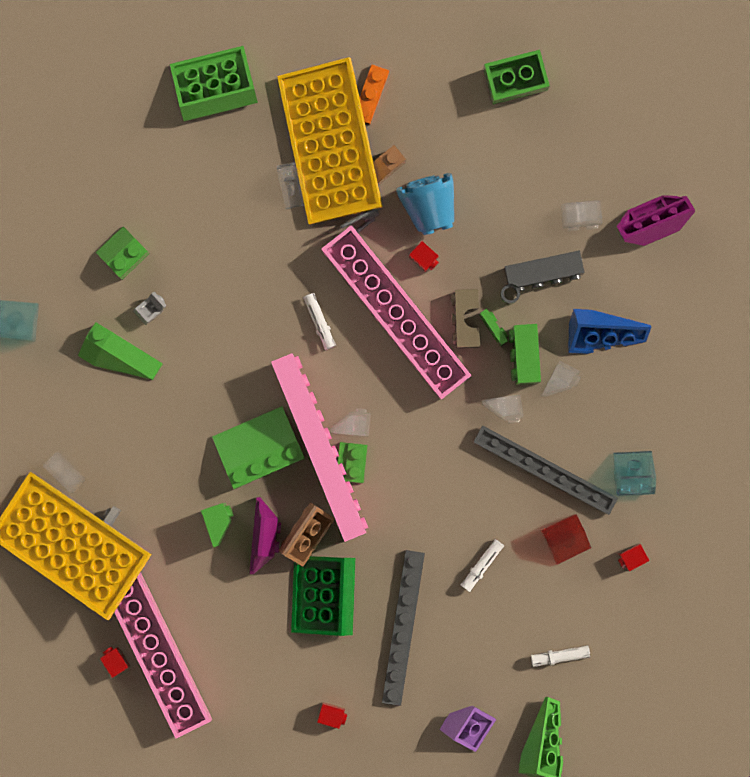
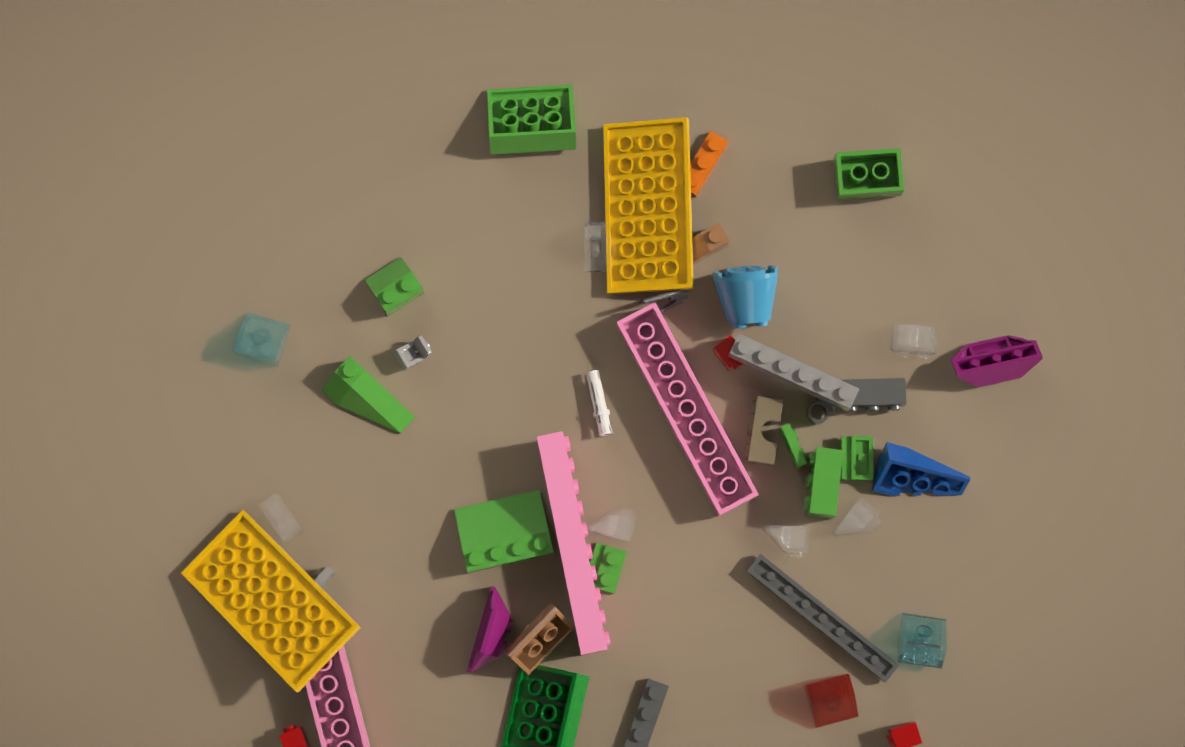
camera: 10 degrees right, 5 degrees down
bright green slope [201,503,234,547] -> none
white pin [460,539,504,592] -> none
none -> light grey brick [728,334,859,412]
none -> bright green plate [841,436,873,481]

